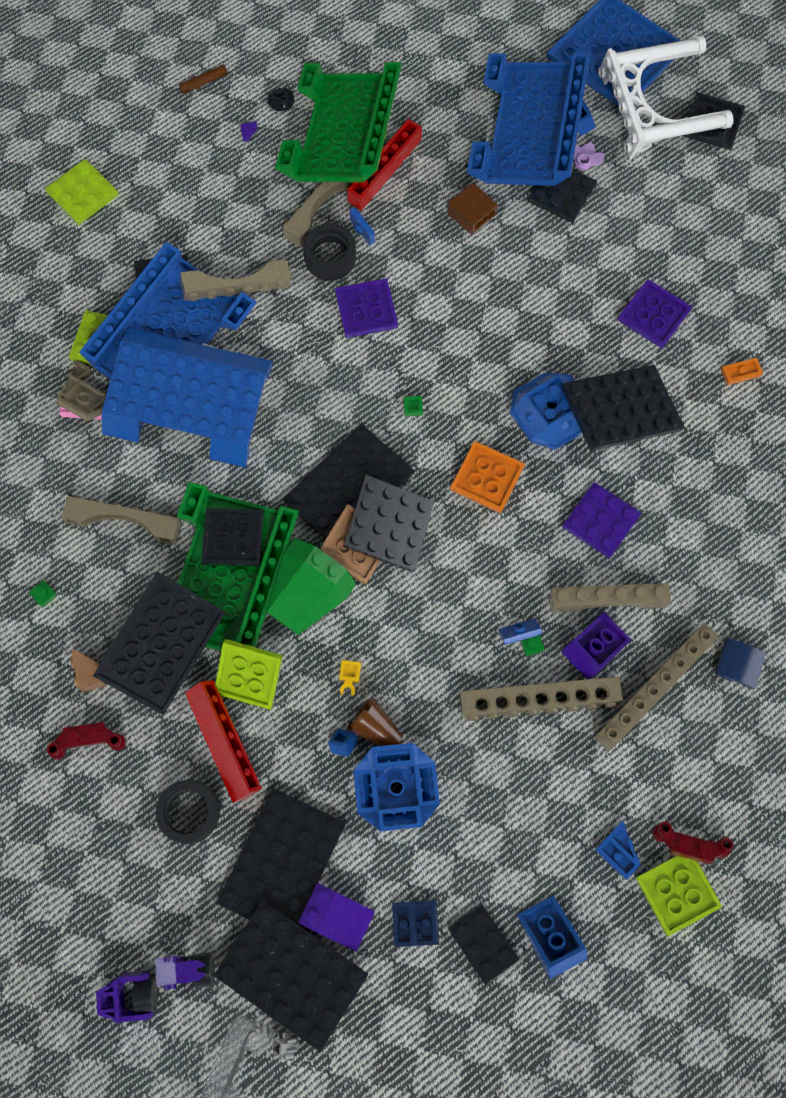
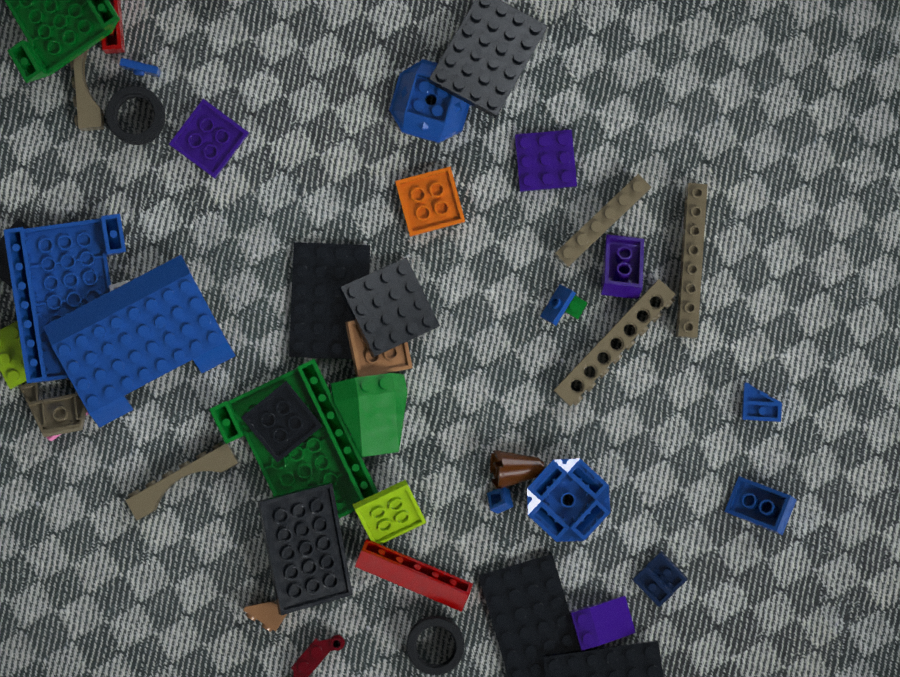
camera: 45 degrees left, 15 degrees up
green plate [28,580,58,608] -> none
dark tan arch [180,259,292,301] -> none
yellow plate [339,660,361,696] -> none
green plate [403,396,423,417] -> none
black plate [448,904,520,985] -> none
lime plate [635,856,722,937] -> none
dark red plate [652,821,733,865] -> none
dark blue slope [715,638,766,689] -> none

